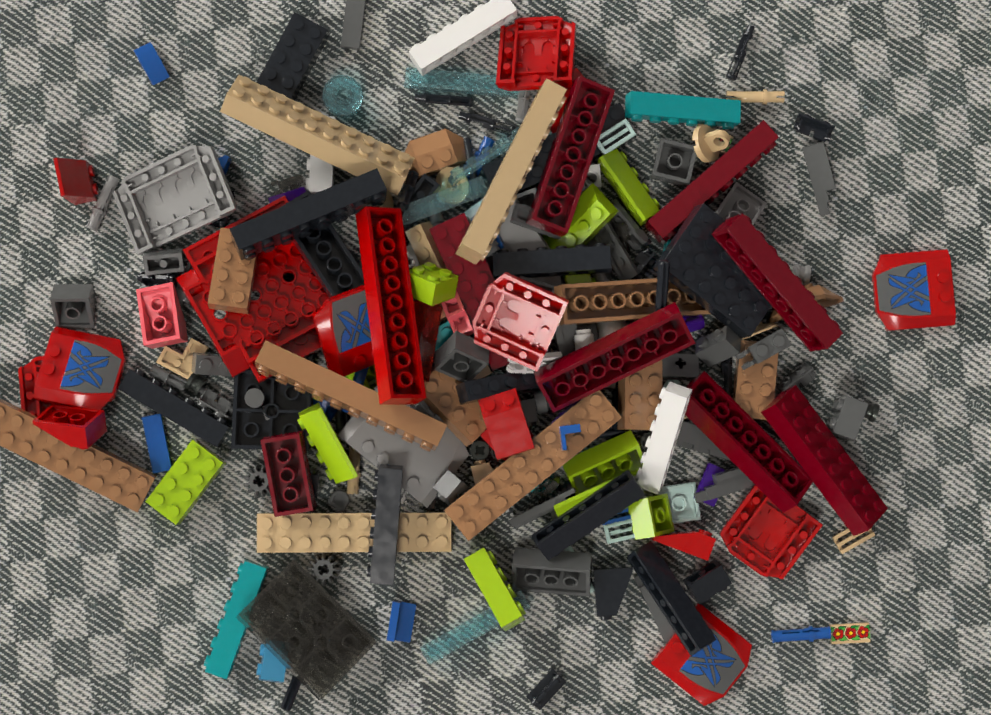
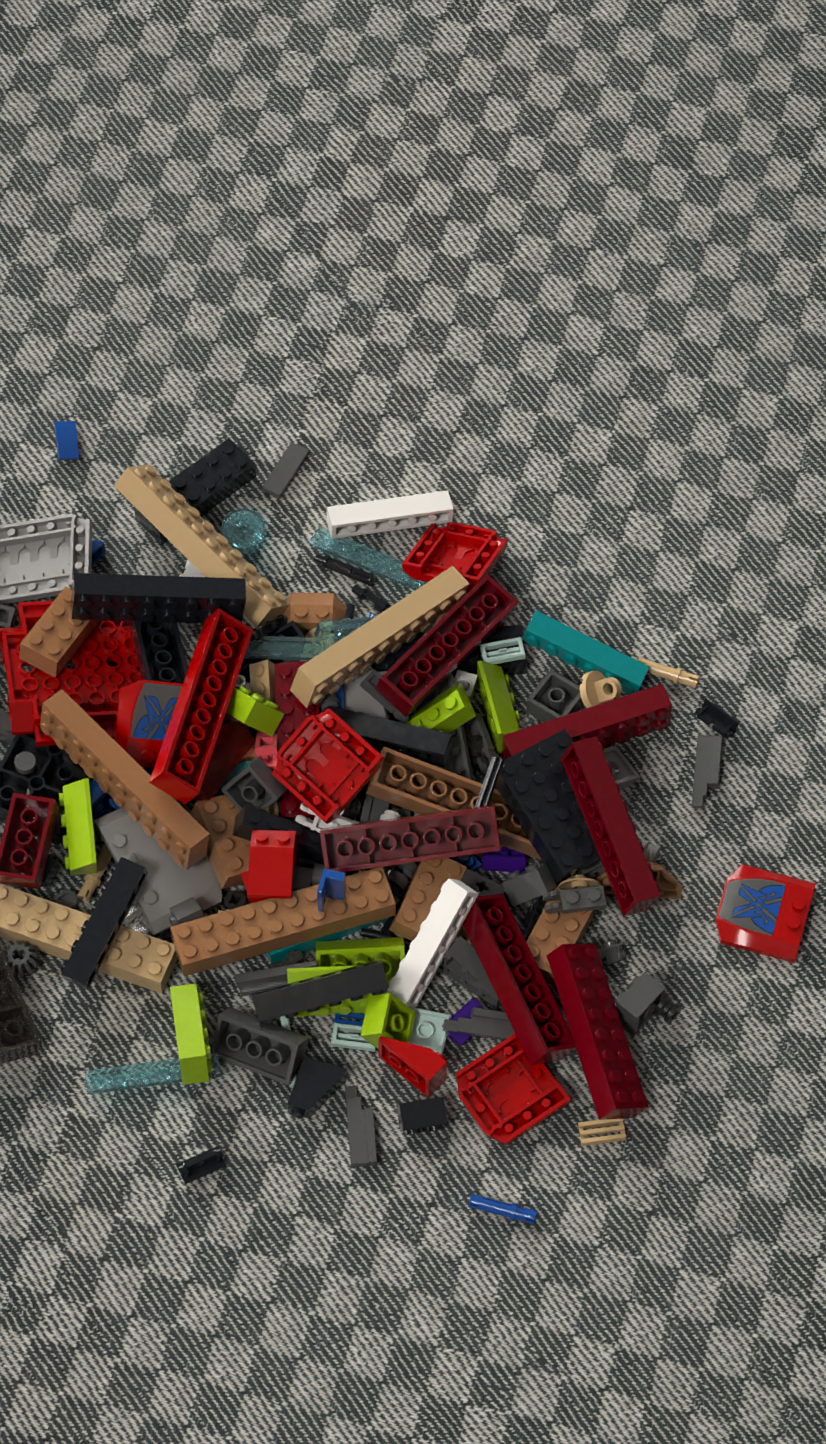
camera: 20 degrees right, 25 degrees down
blue panel [386,601,416,642] -> none
black brick [626,541,717,656] -> none
wedge [650,602,752,706] -> none
black piece [726,25,755,81] -> none
tile [829,622,870,644] -> none

